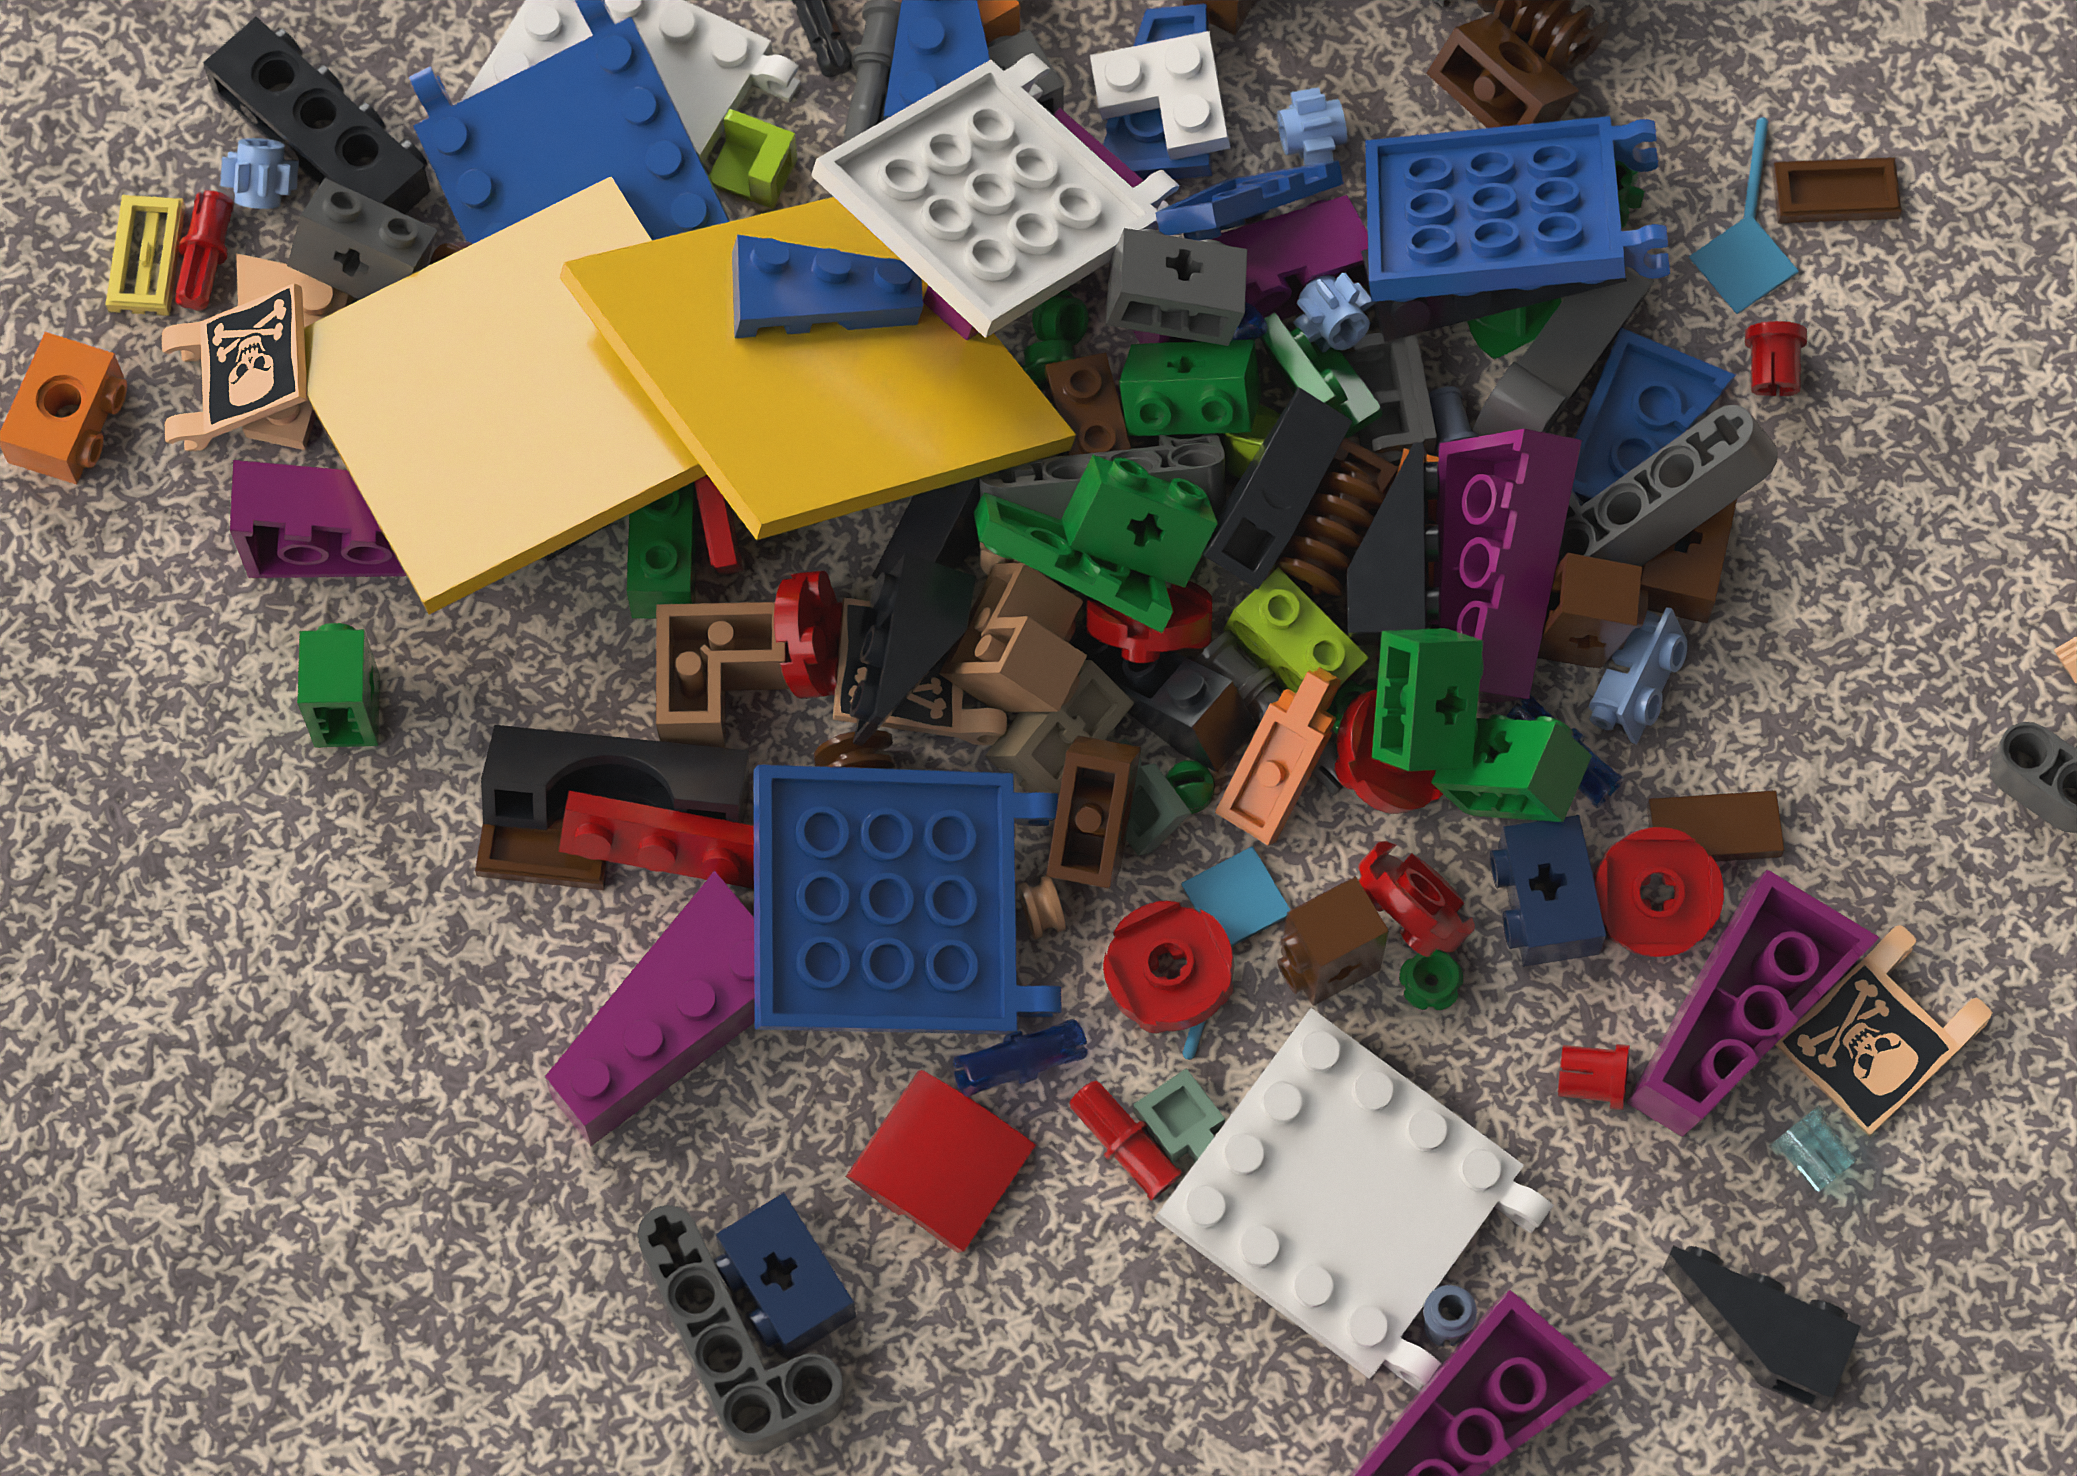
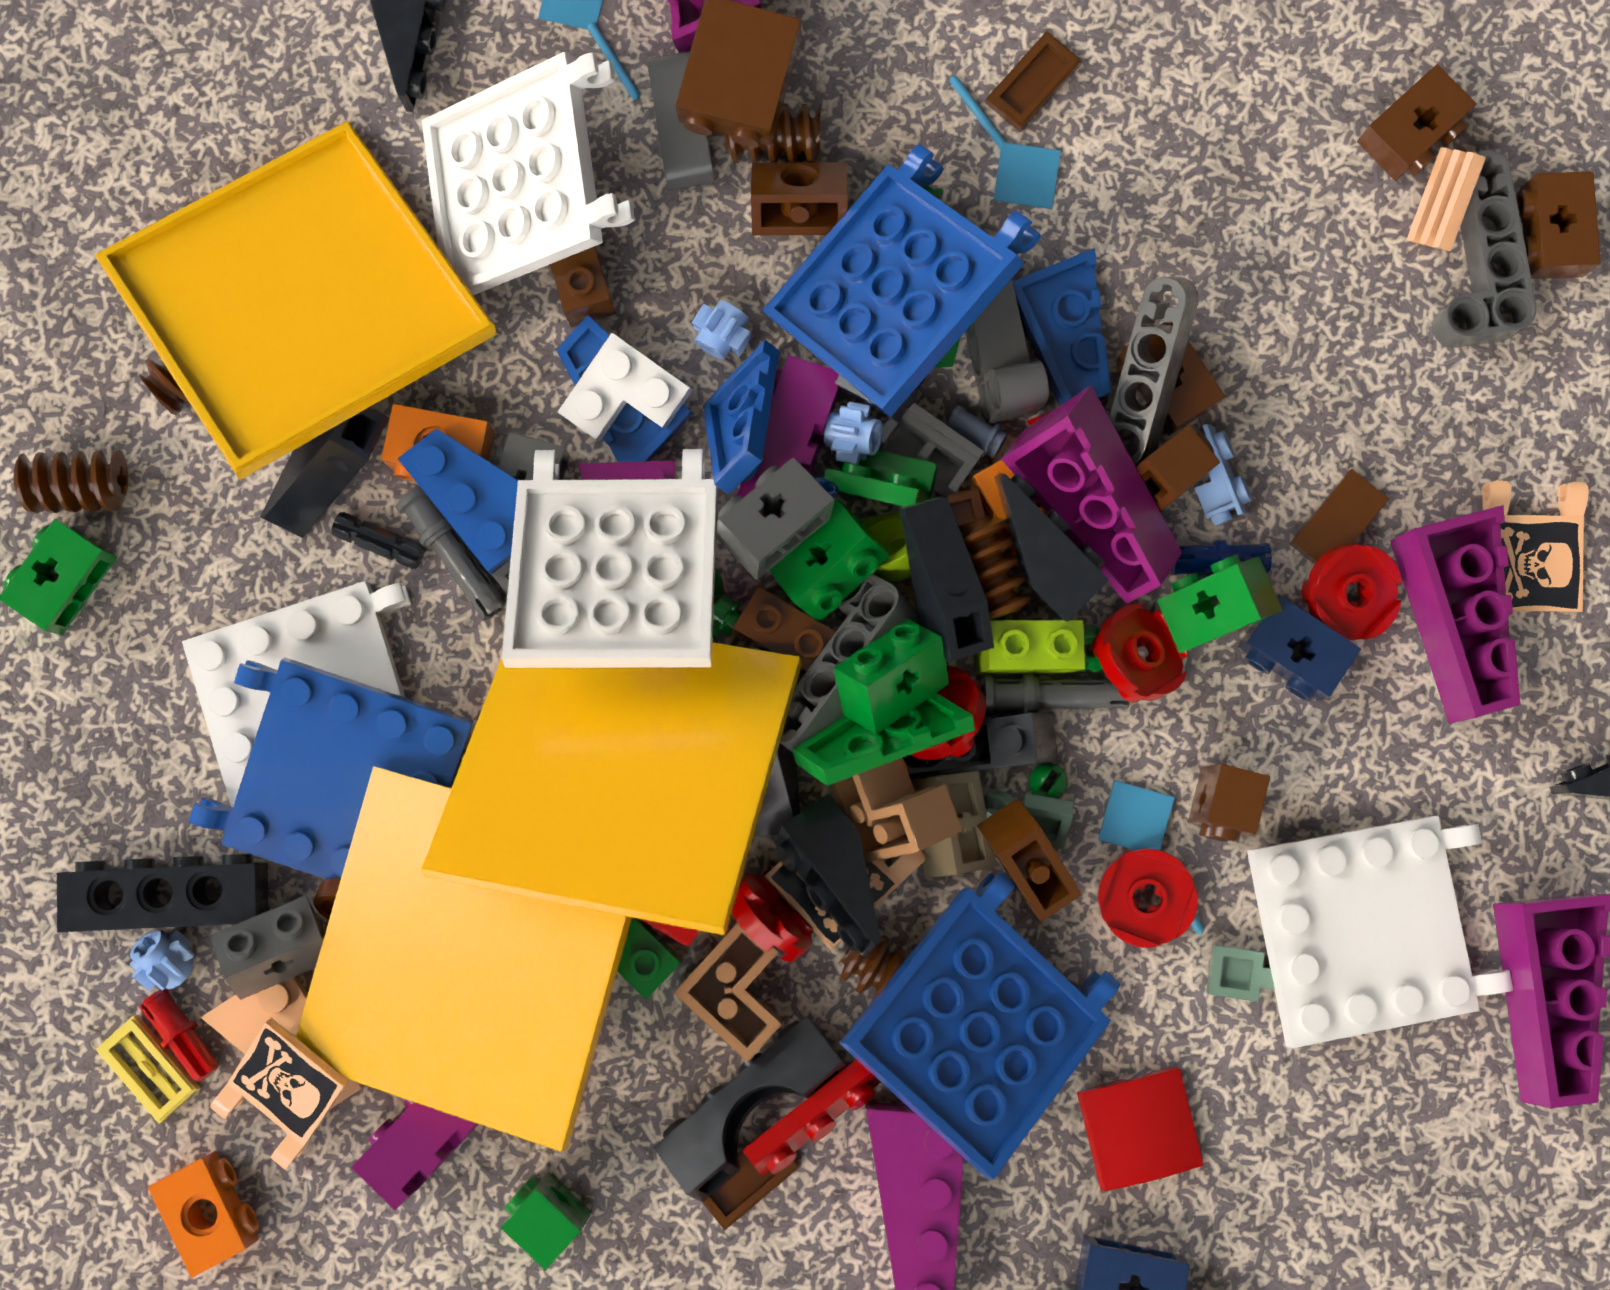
camera: 45 degrees left, 15 degrees up
lime panel [709,109,798,209] -> none
blue wing [732,234,923,338] -> none
clear blue pin [953,1019,1088,1097] -> none
medium nougat bush [1017,876,1066,939] -> none
red axle [1069,1081,1183,1201] -> none
orange hinge [1215,667,1342,845] -> none
red plate [1358,841,1475,957] -> none
green brick [1372,628,1484,771] -> none
green plate [1399,950,1464,1011] -> none
sand blue pin [1423,1285,1477,1347] -> none
red bush [1558,1044,1630,1110] -> none
red bush [1745,321,1807,396] -> none
clear light blue bush [1769,1105,1857,1193] -> none

